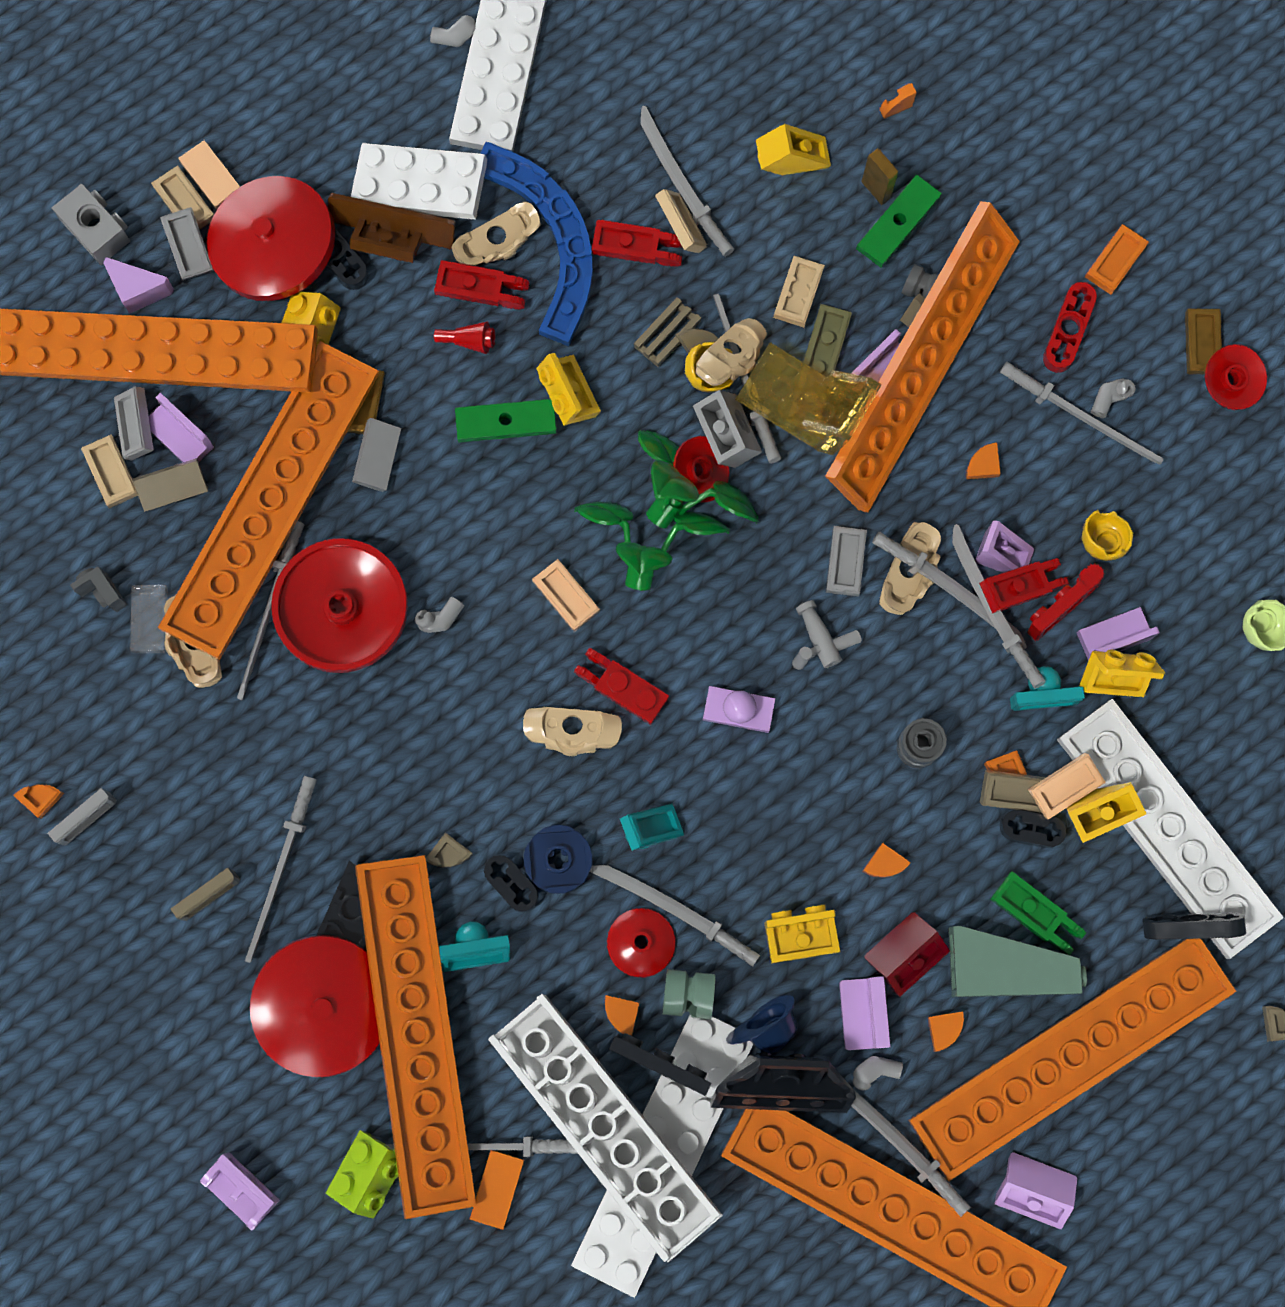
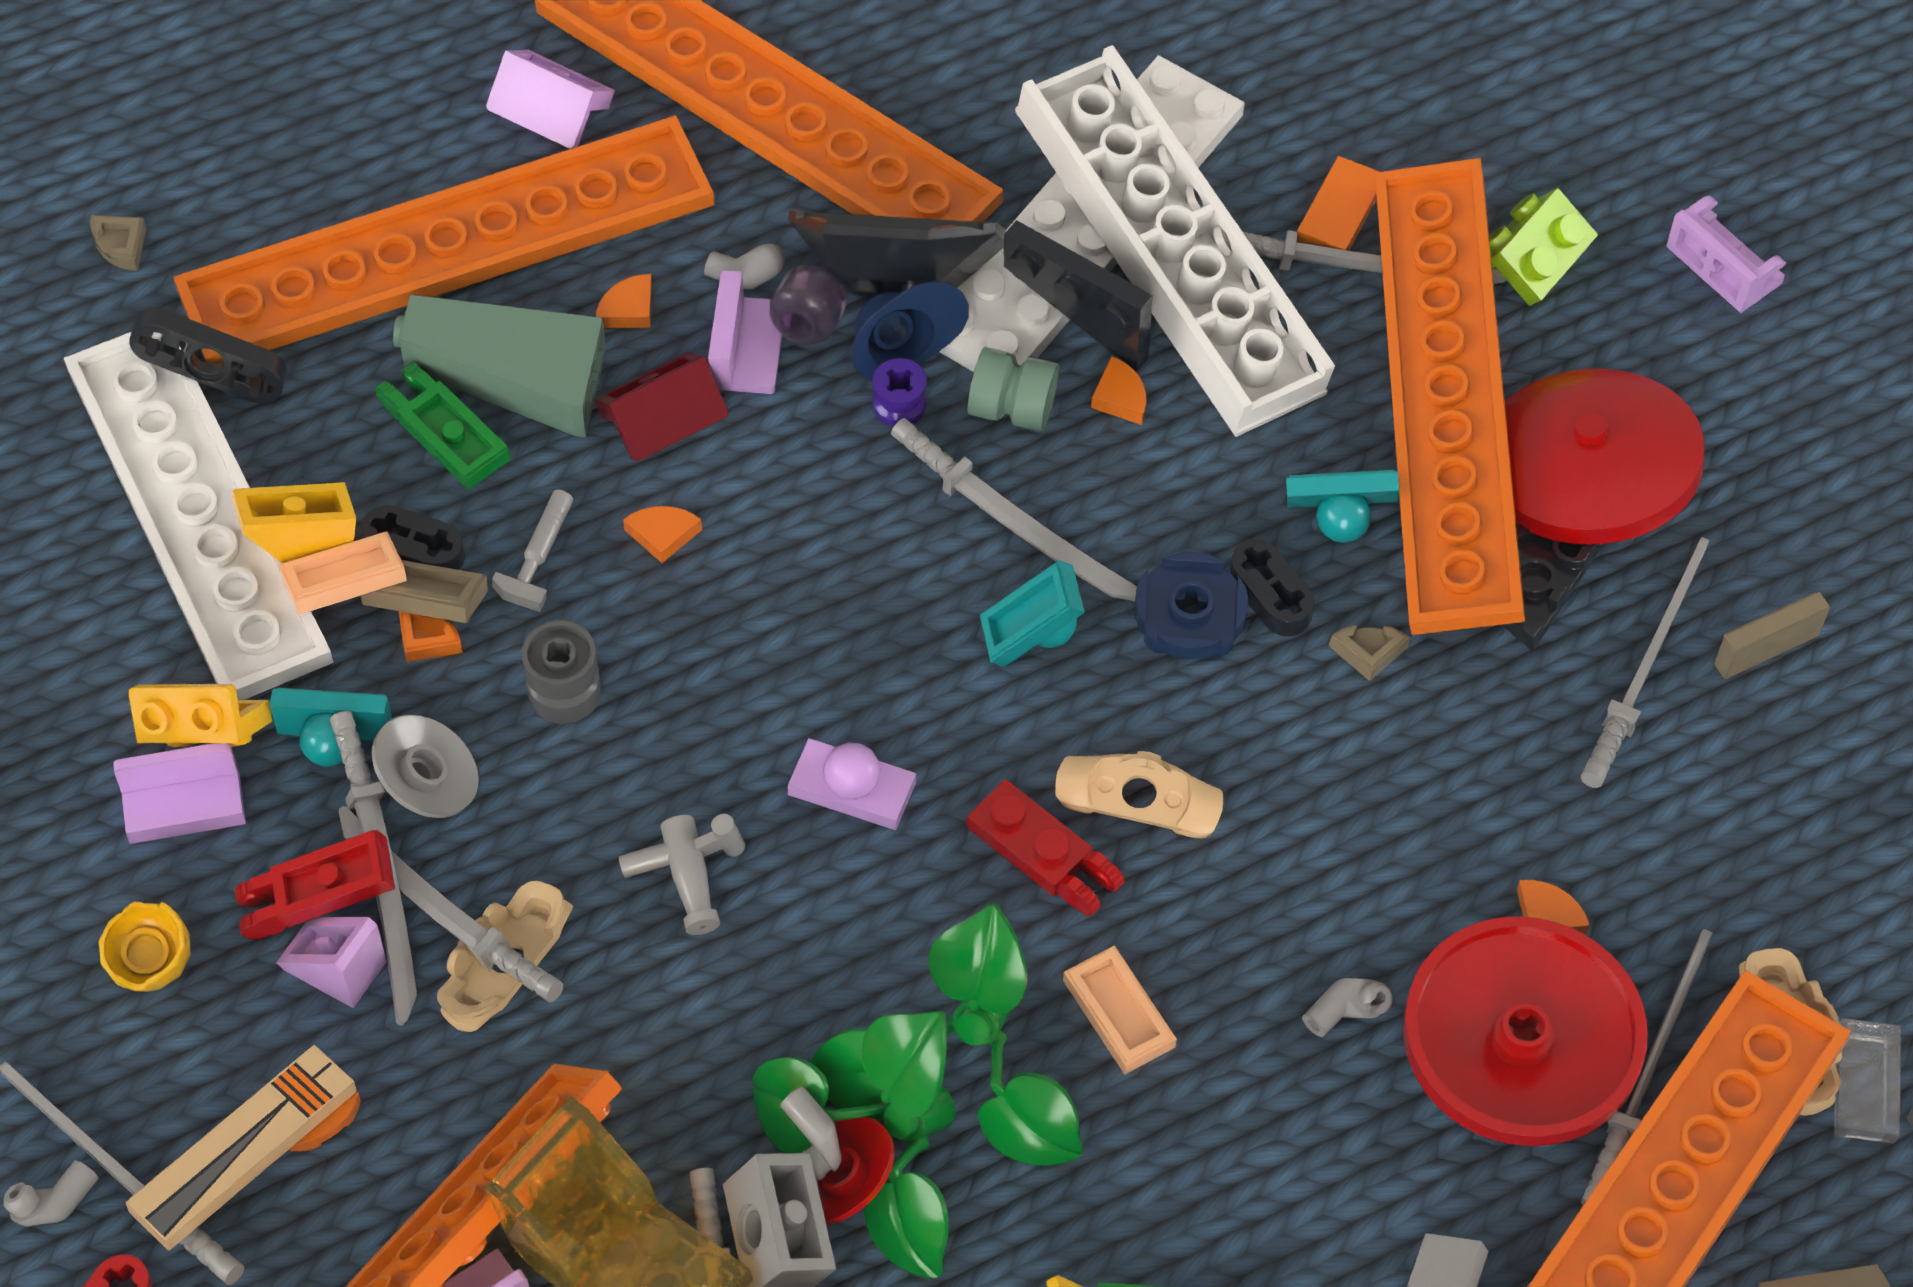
camera: 170 degrees left, 20 degrees down
red dish [607,908,675,977] -> none
yellow bracket [764,905,840,964] -> none
light grey tile [826,526,867,597] -> none
light grey sword [851,1090,971,1217] -> none
red hinge [1027,563,1105,641] -> none
none -> tan tile [125,1045,357,1251]
none -> light grey dish [372,715,479,818]
none -> light grey piece [492,490,573,612]
none -> clear purple head [769,265,847,345]
none -> light grey arm [780,1086,842,1181]
none -> dark purple wheel [872,358,927,426]
none -> orange tile [1517,880,1590,934]

